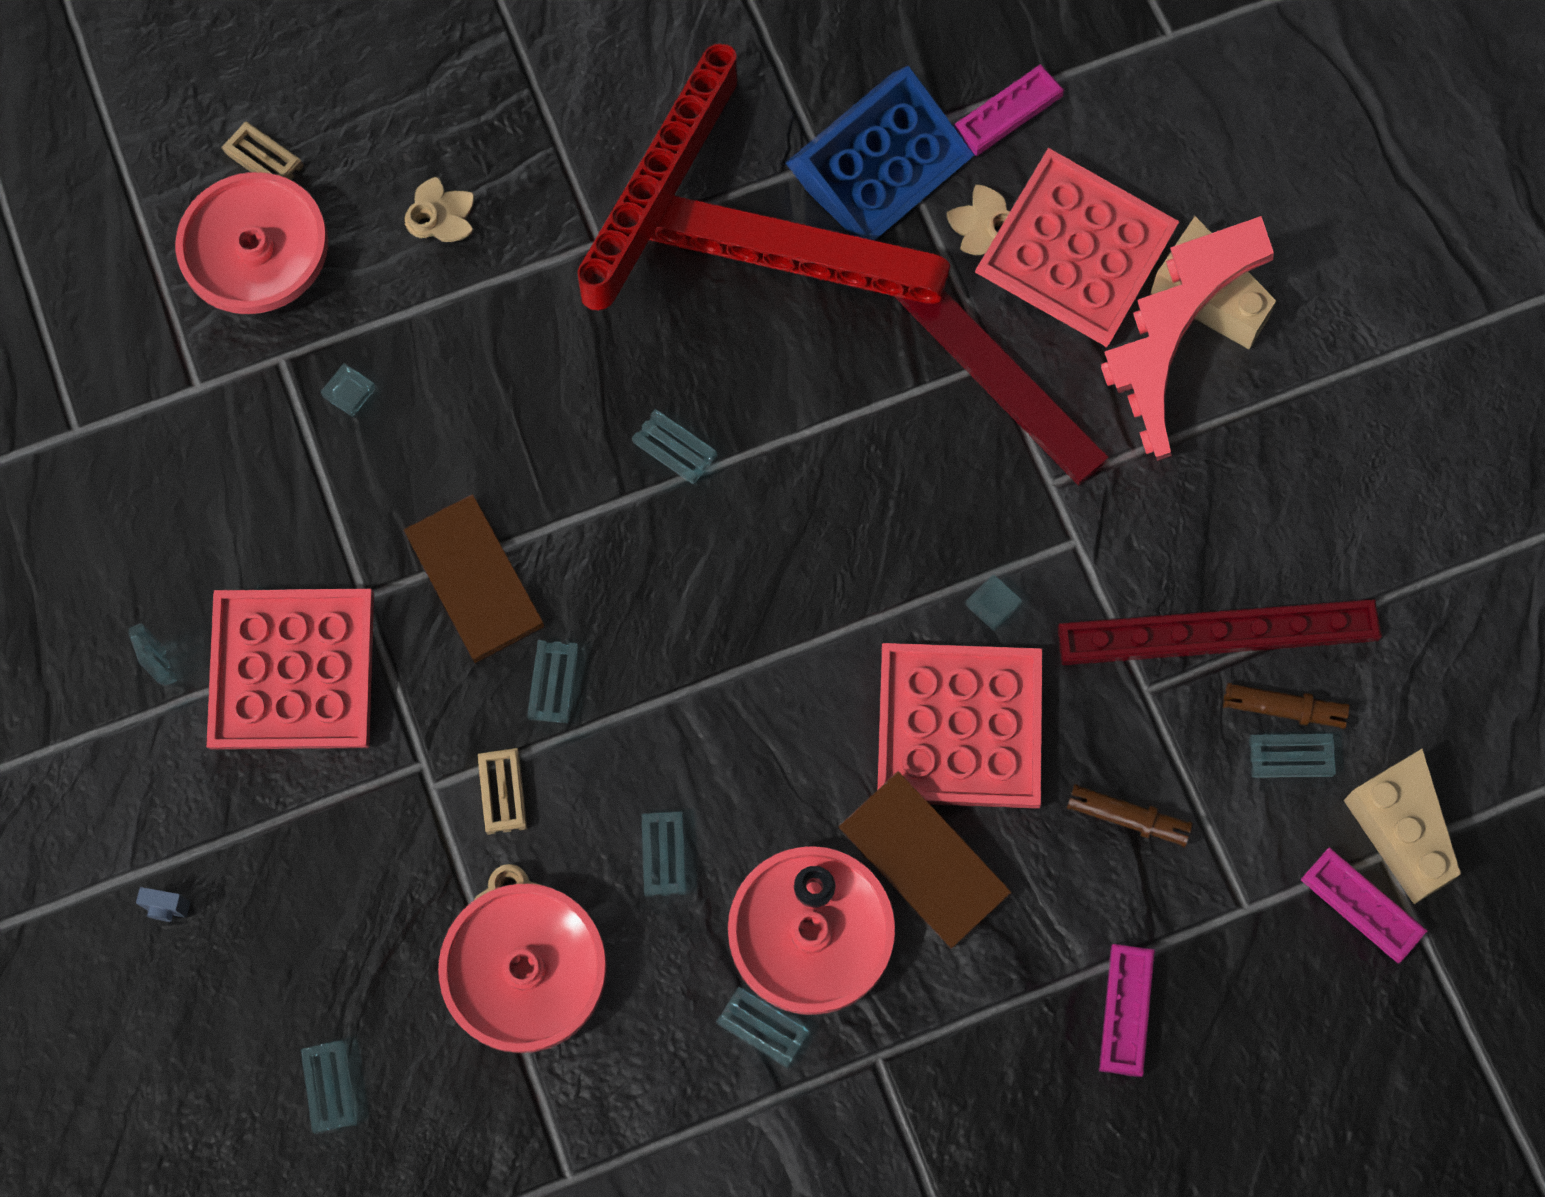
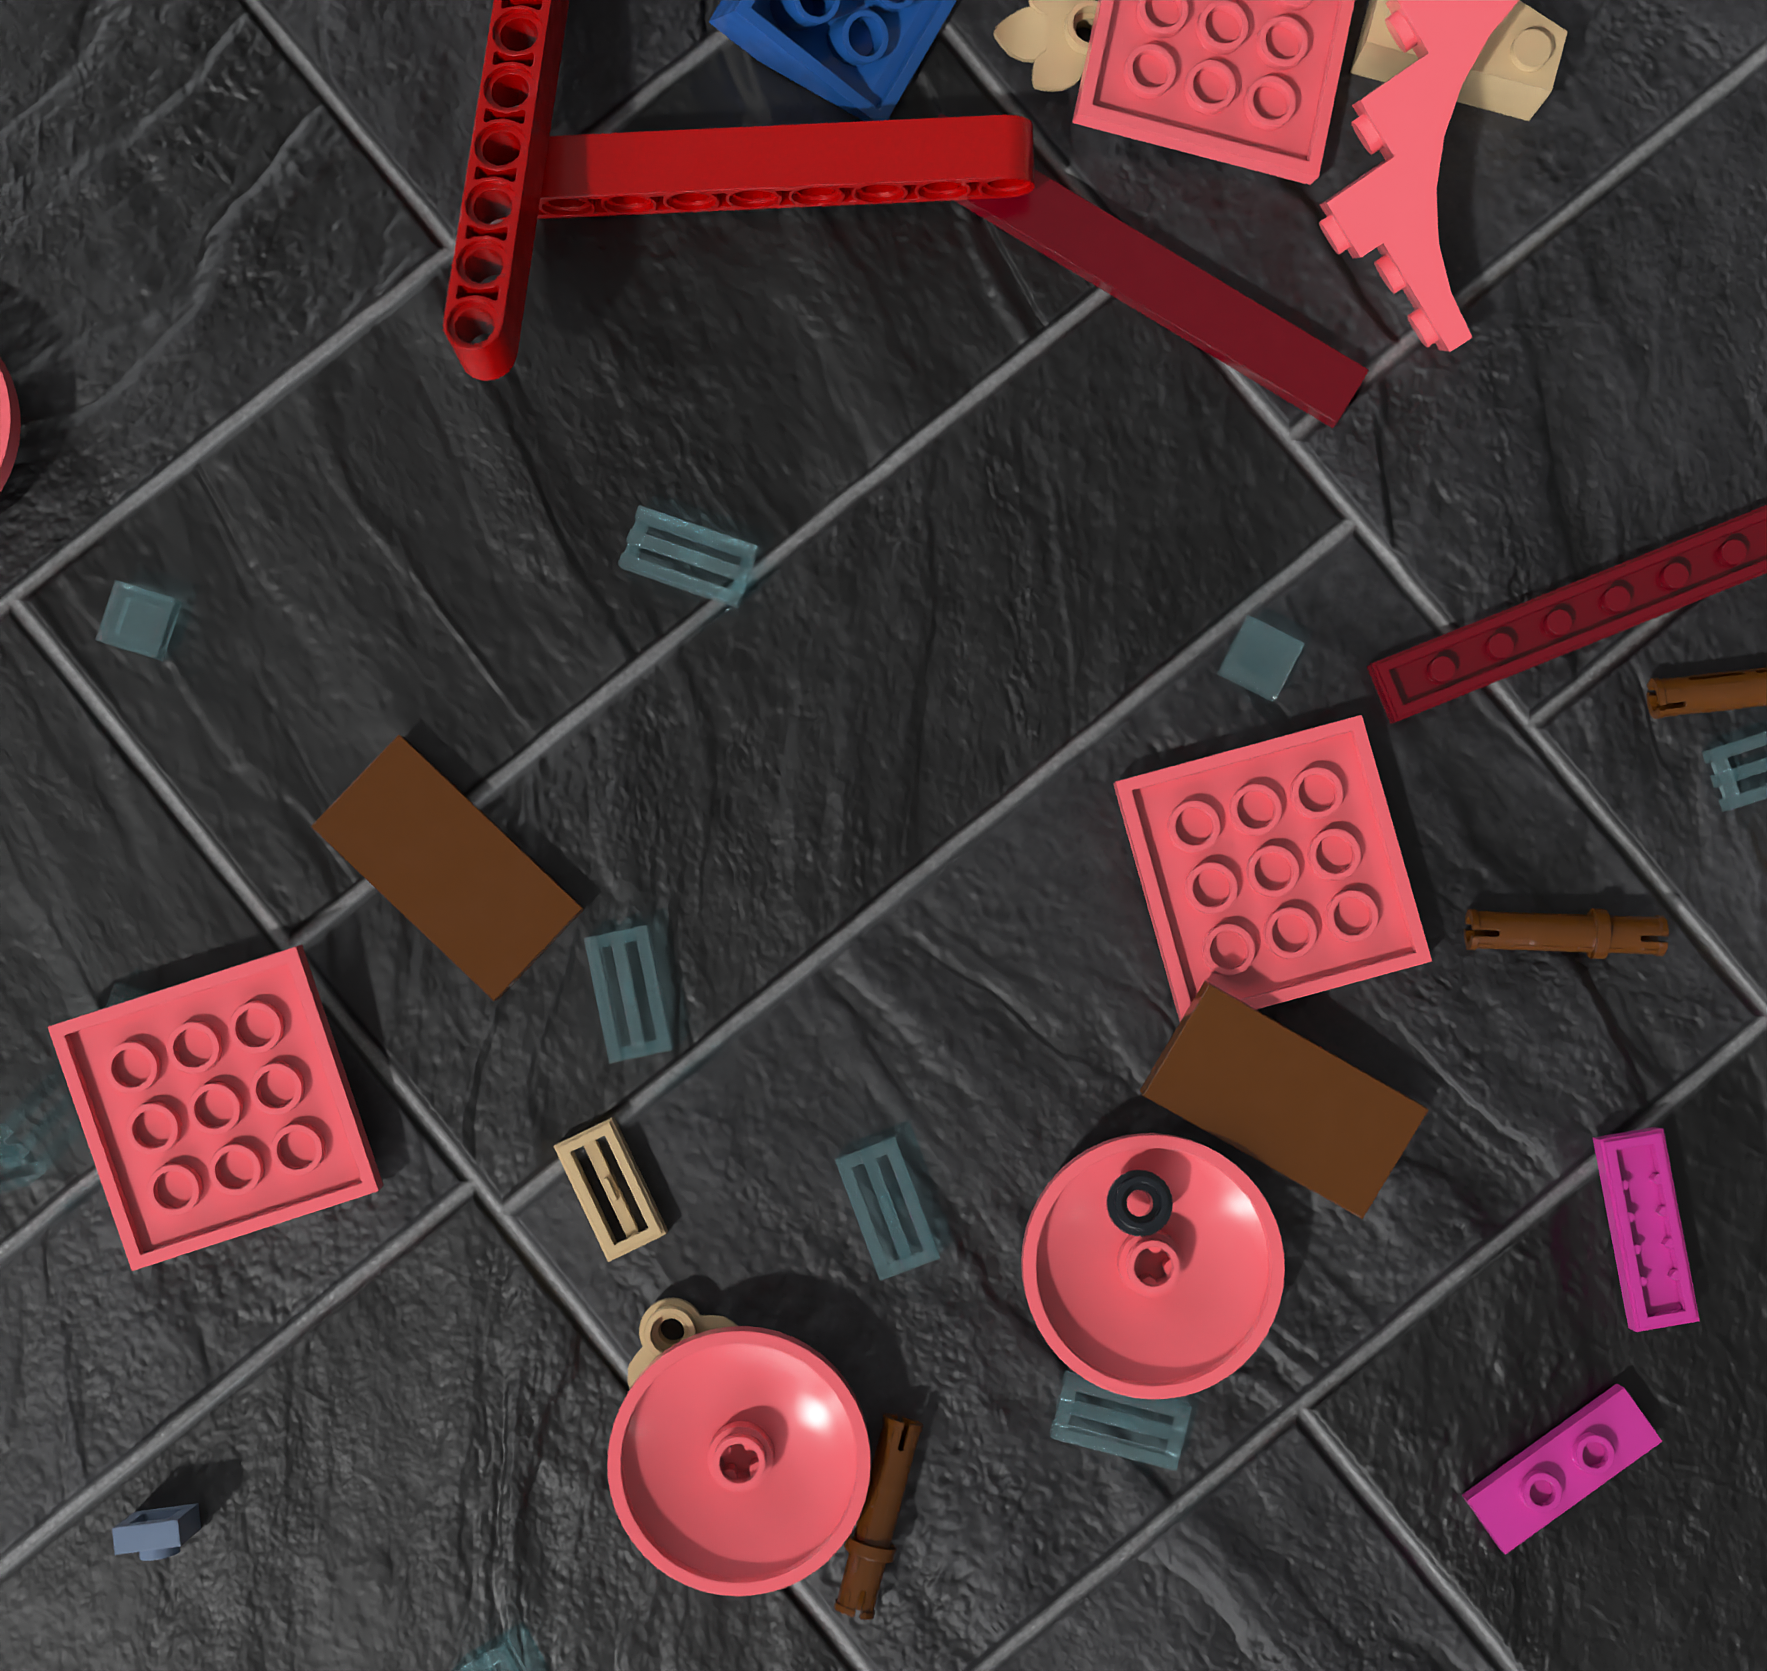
camera: 20 degrees left, 15 degrees up
tan plate [405,177,474,242] -> none
none -> reddish brown pin [834,1413,923,1620]
none -> dark pink plate [1462,1384,1662,1554]

